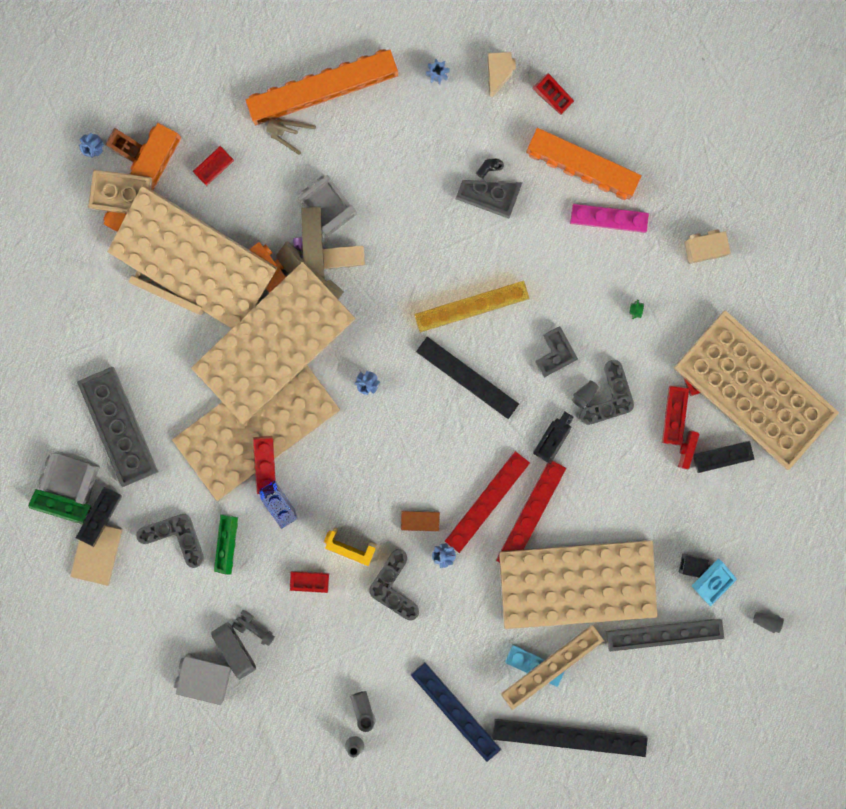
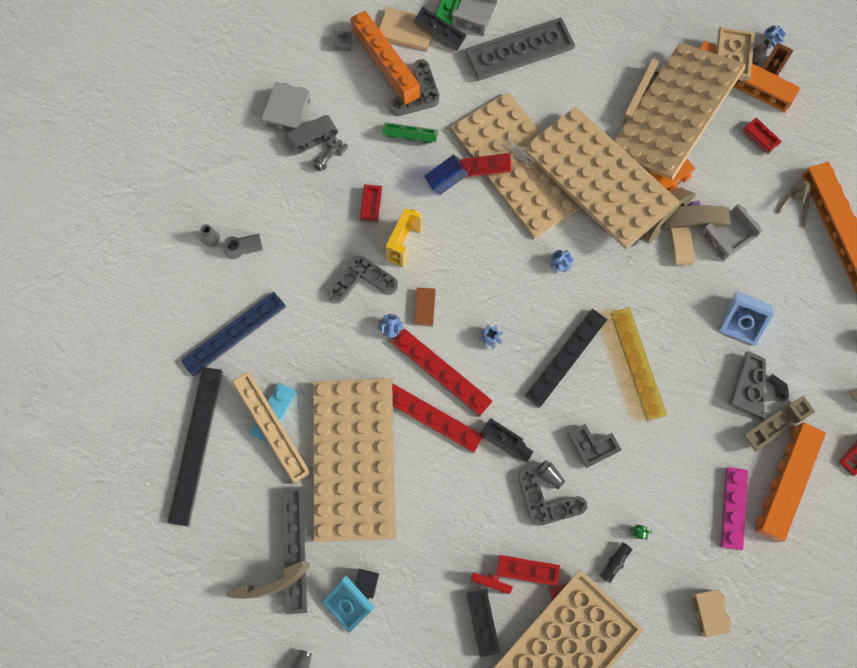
camera: 90 degrees right, 15 degrees down
none -> dark tan slope [226,561,310,599]
none -> dark grey plate [333,31,352,51]
none -> orange brick [350,10,420,105]
none -> medium blue gear [479,324,503,349]
none -> clear pin [502,137,536,170]
none -> black pin [599,542,633,584]
none -> light blue slope [720,291,774,346]
none -> dark tan slope [743,396,815,452]
none -> dark grey pin [752,37,772,66]

